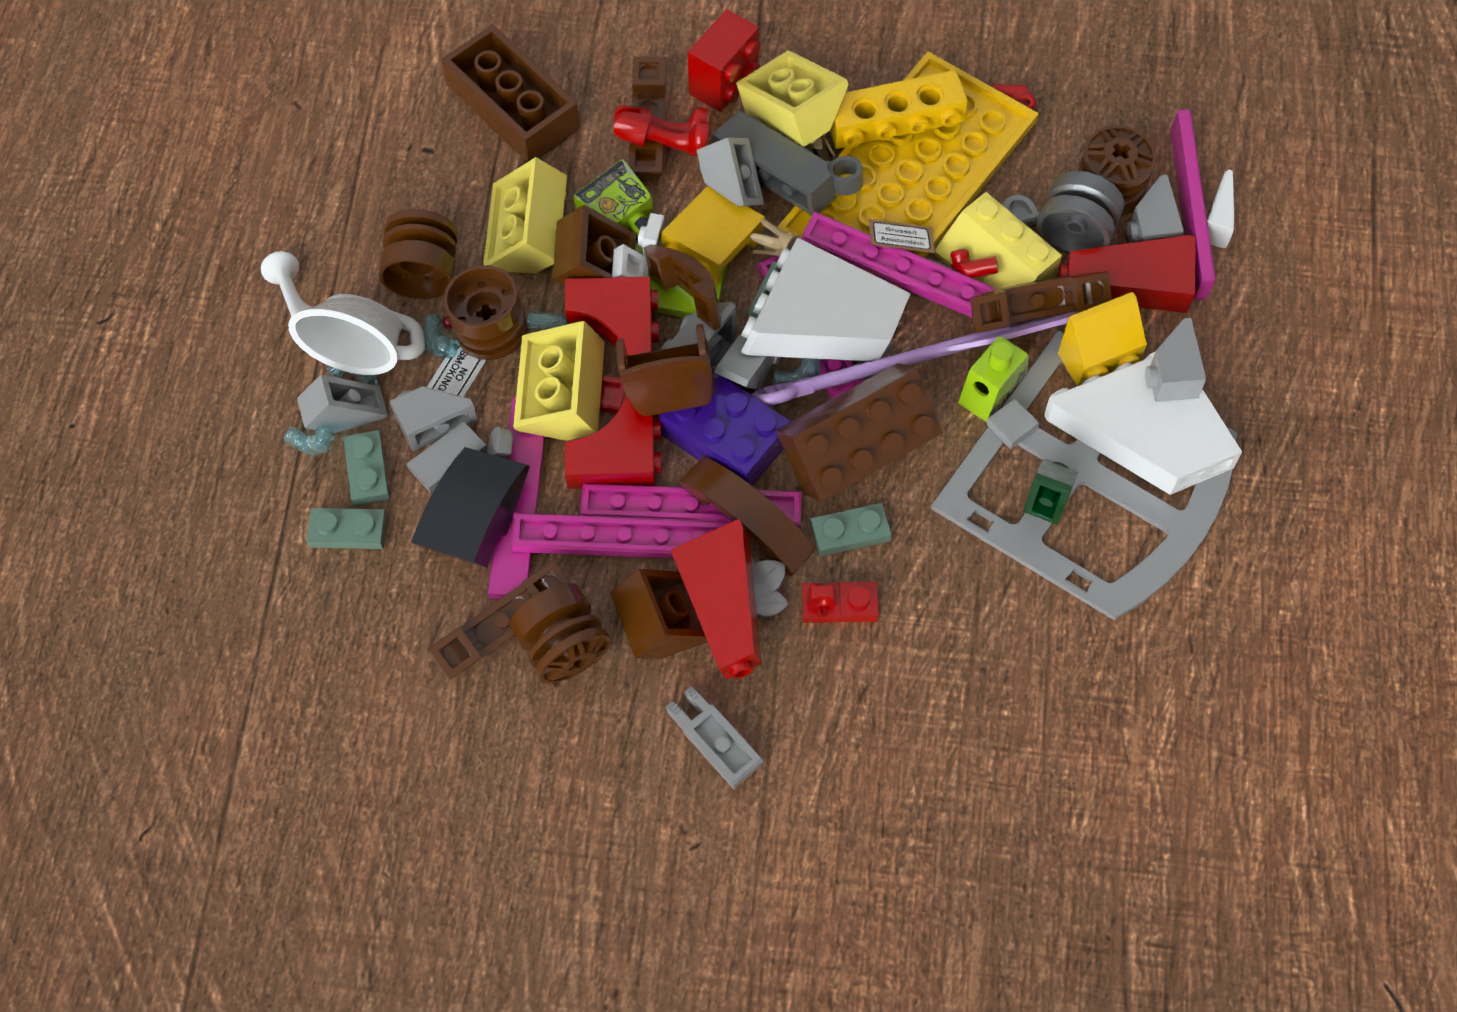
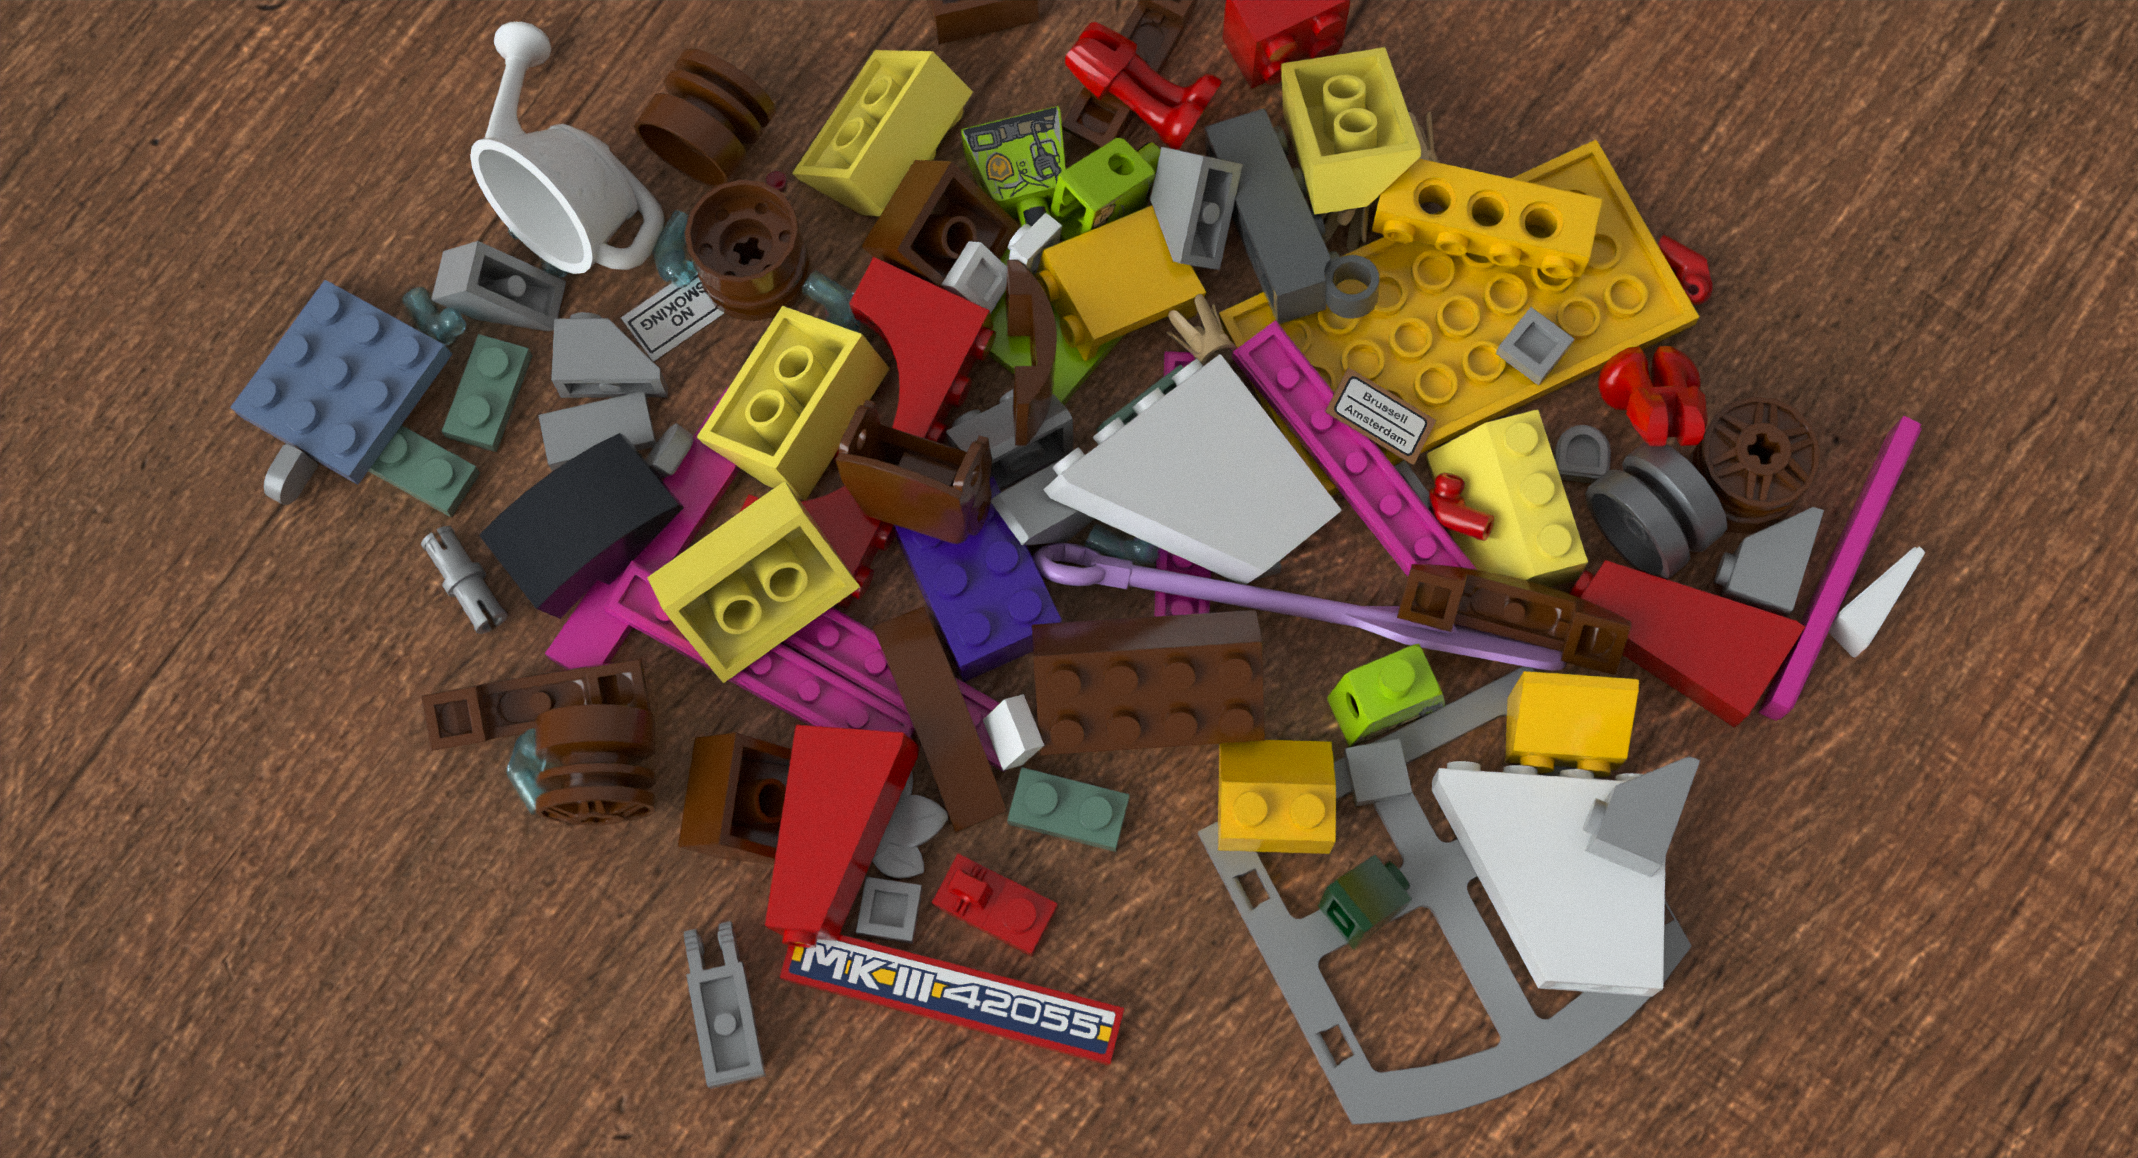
camera: 30 degrees right, 10 degrees up
none -> sand blue plate [230,280,452,485]
none -> light grey tile [264,443,319,505]
none -> light grey pin [421,526,508,634]
none -> clear light blue arm [506,728,547,815]
none -> light yellow slope [647,481,860,683]
none -> tile [779,934,1124,1066]
none -> light grey tile [856,877,923,944]
none -> white tile [983,694,1044,770]
none -> lime torso [1050,138,1161,242]
none -> yellow slope [1218,740,1336,854]
none -> light grey tile [1496,307,1574,386]
none -> red piece [1598,346,1708,447]

